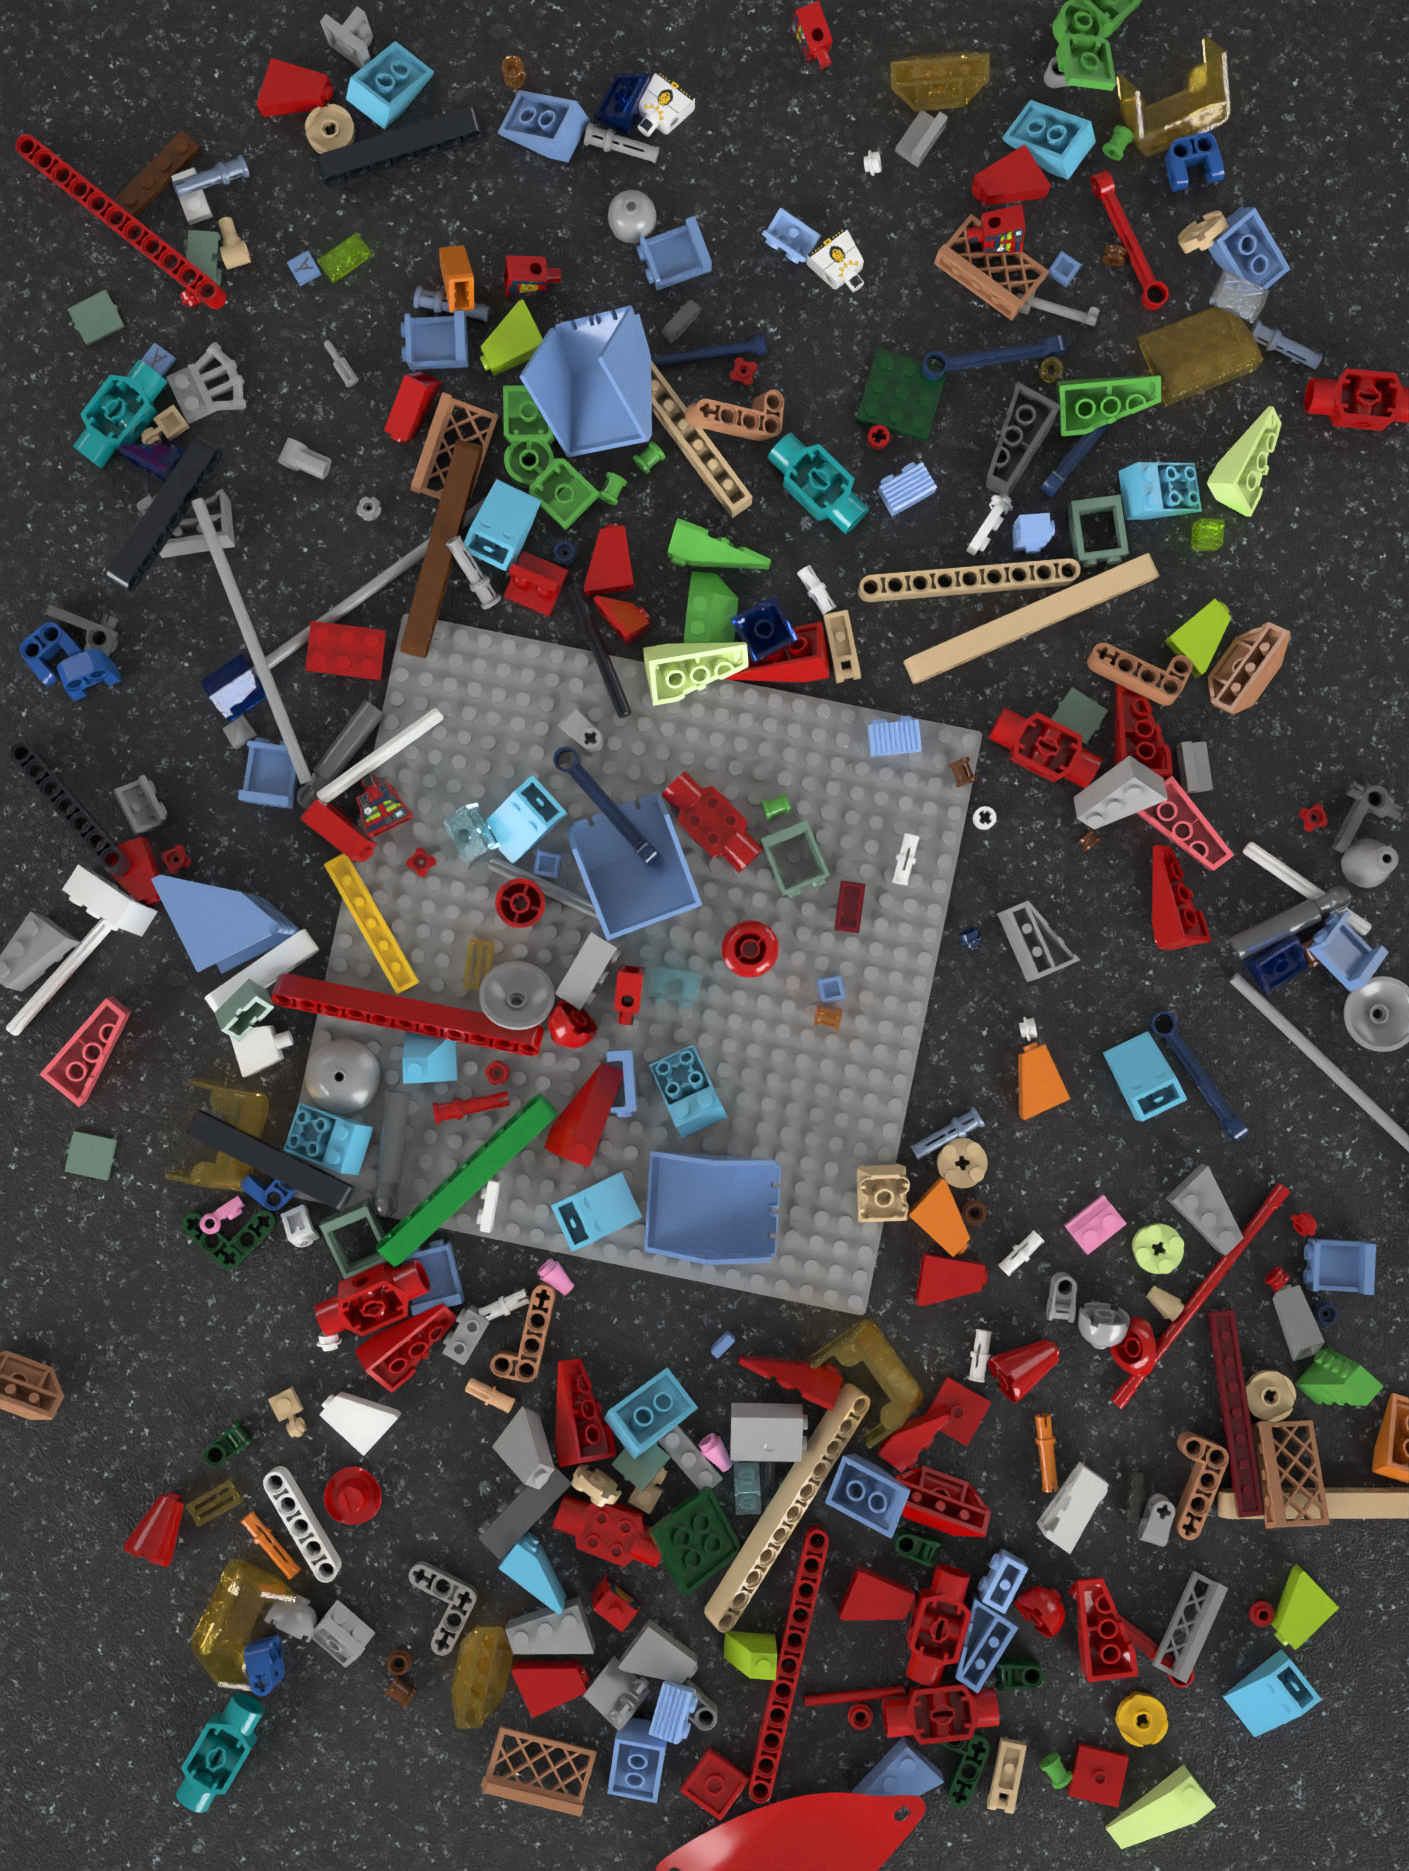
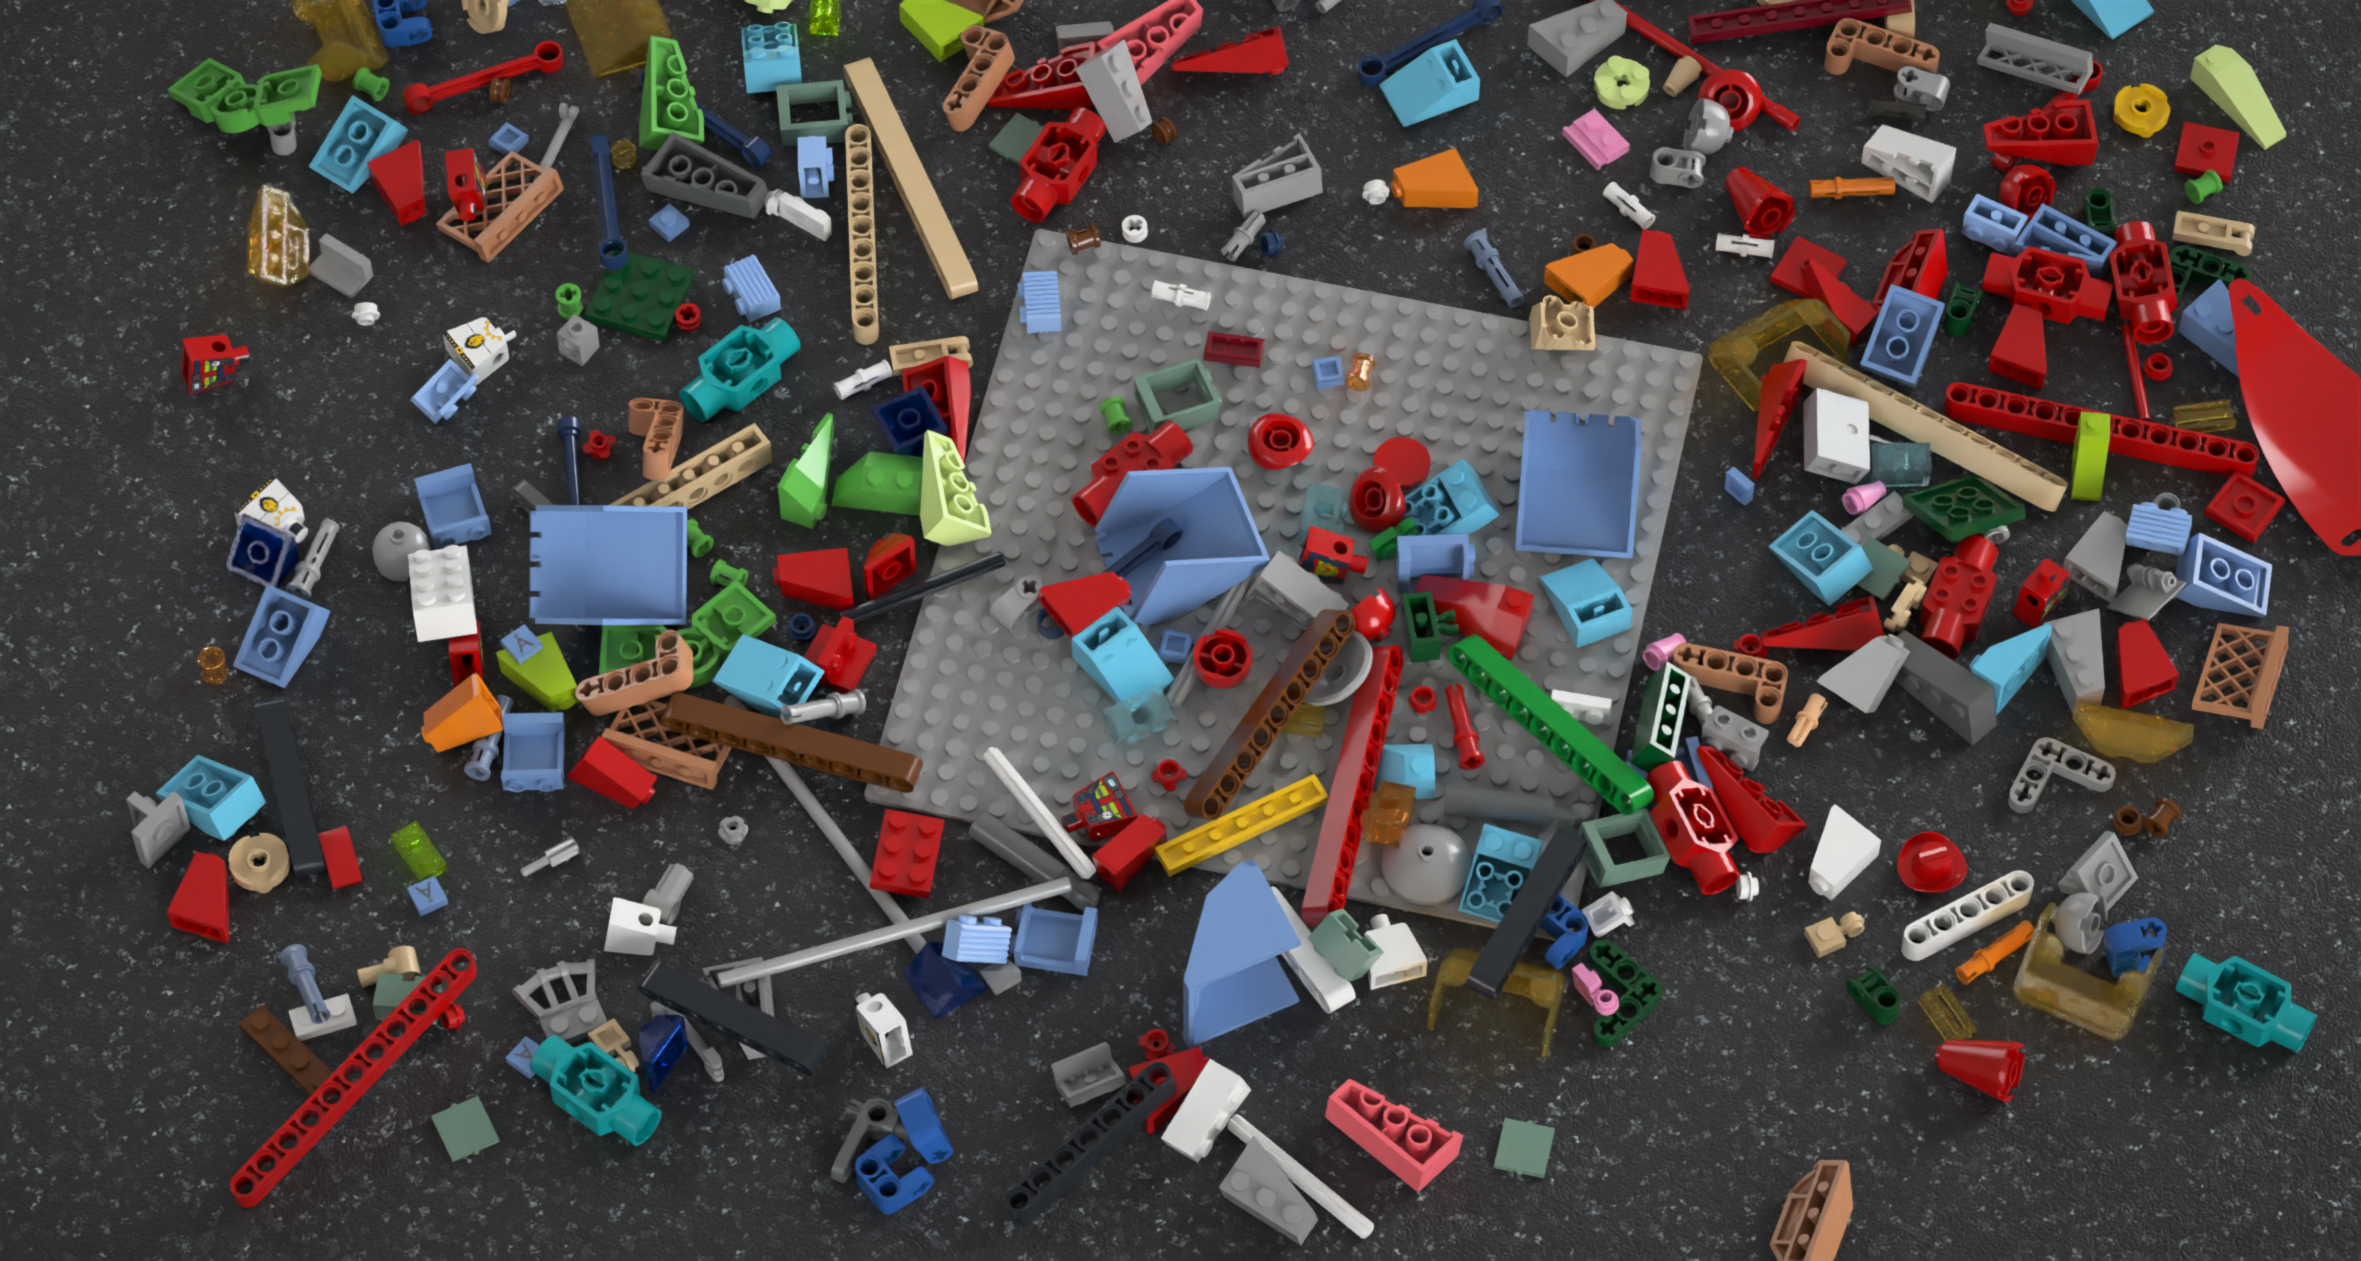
camera: 90 degrees left, 30 degrees down
tan plate [936,1138,988,1188] -> none
none -> red slope [318,826,363,890]
none -> white brick [408,545,477,642]
none -> medium blue tile [500,624,543,665]
none -> bright green bush [556,283,583,320]
none -> light grey brick [557,314,600,366]
none -> nougat beam [575,630,693,716]
none -> white torso [604,897,677,955]
none -> medium blue plate [649,203,689,242]
none -> white torso [854,993,913,1069]
none -> light blue brick [942,915,1012,964]
none -> red slope [1037,571,1131,640]
none -> reddish brown beam [1184,608,1355,820]
none -> light grey axle [1221,211,1266,262]
none -> red hat [1349,465,1406,533]
none -> clear orange brick [1360,780,1416,848]
none -> green plate [1367,517,1419,563]
none -> red tile [1373,437,1431,491]
none -> dark green brick [1401,591,1458,663]
none -> dark green brick [1630,662,1691,774]
none -> red plate [1733,634,1768,659]
none -> clear yellow tile [2172,399,2236,433]

